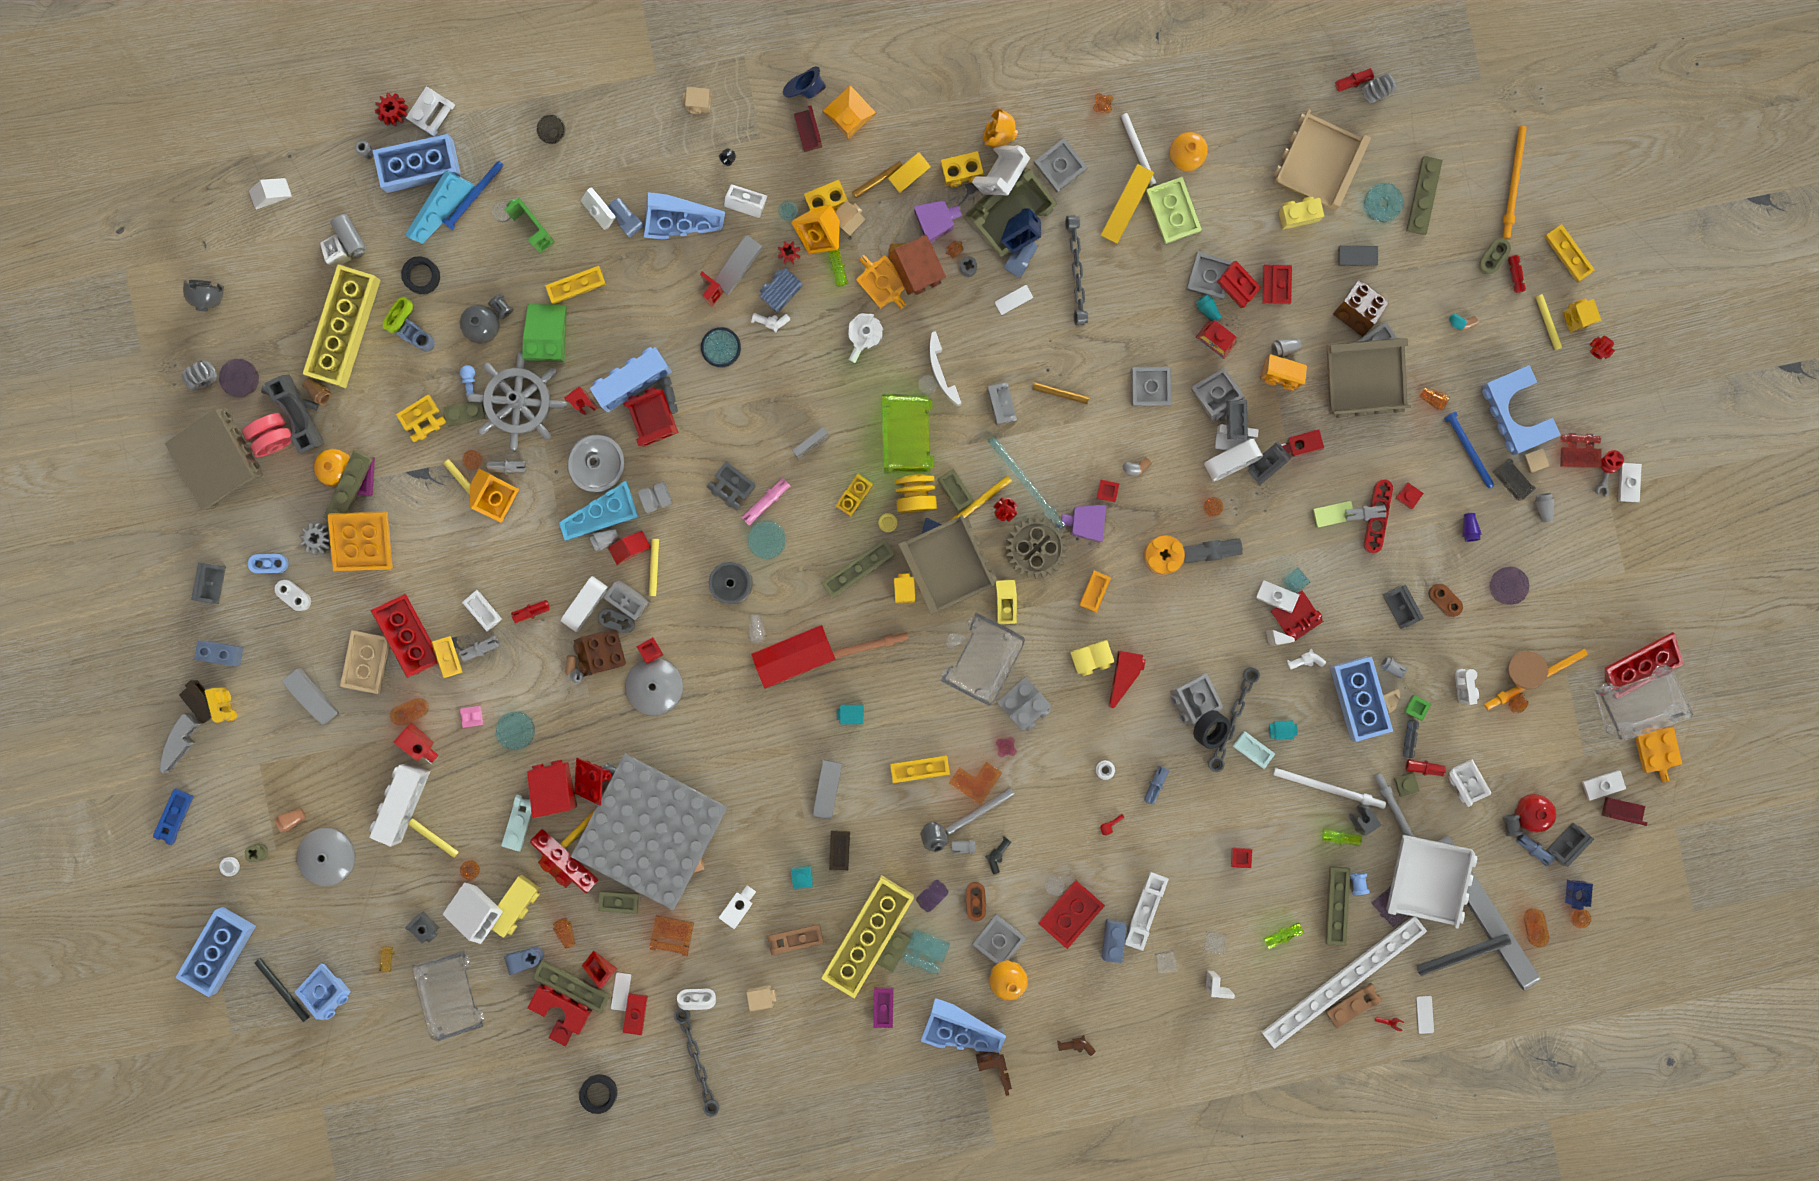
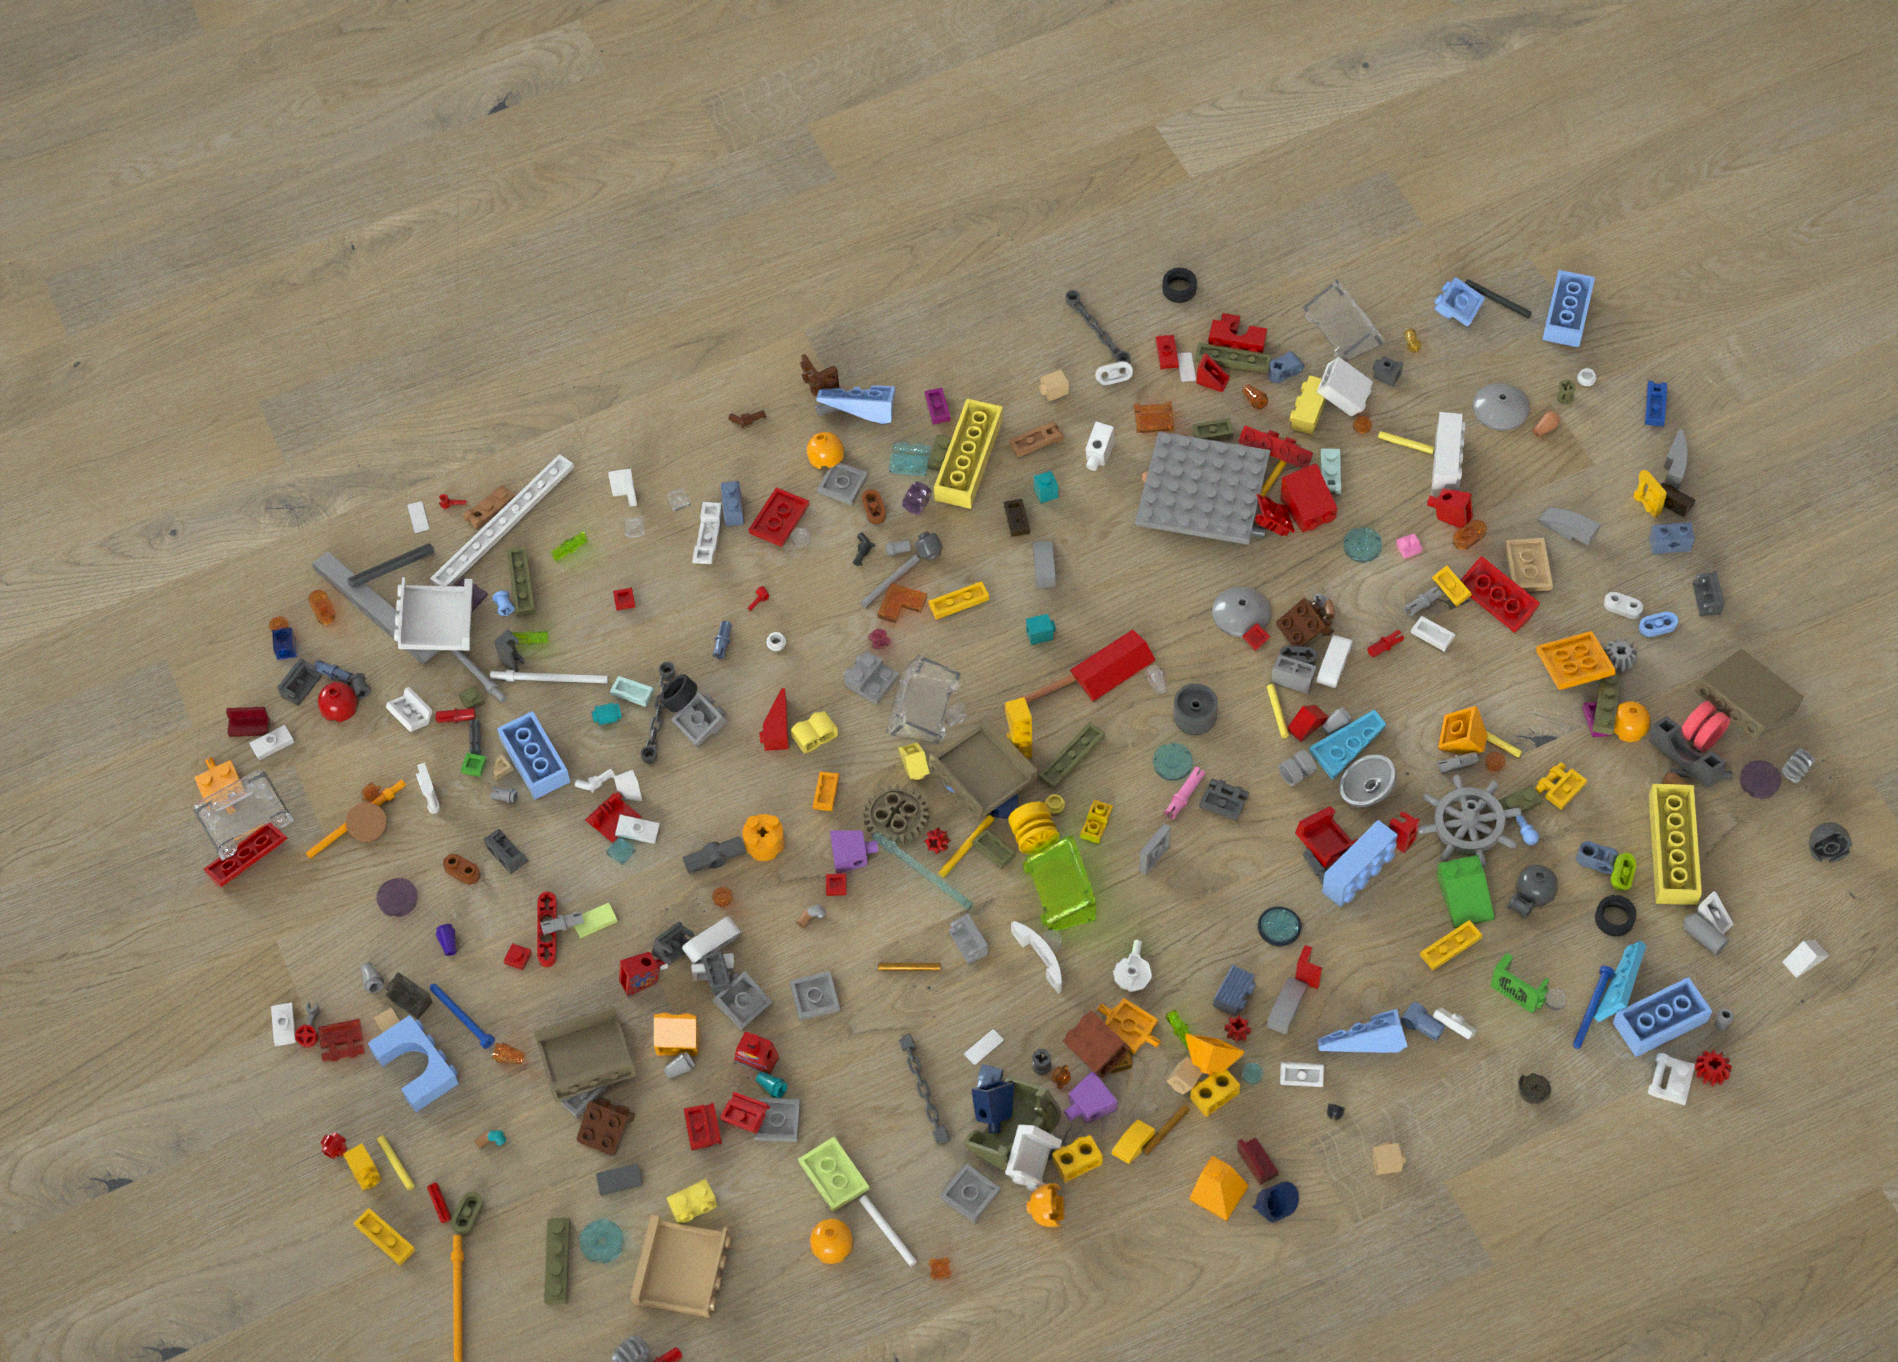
camera: 170 degrees right, 30 degrees down
white piece [751,313,790,333] -> none
yellow slope [1101,164,1155,244] -> none

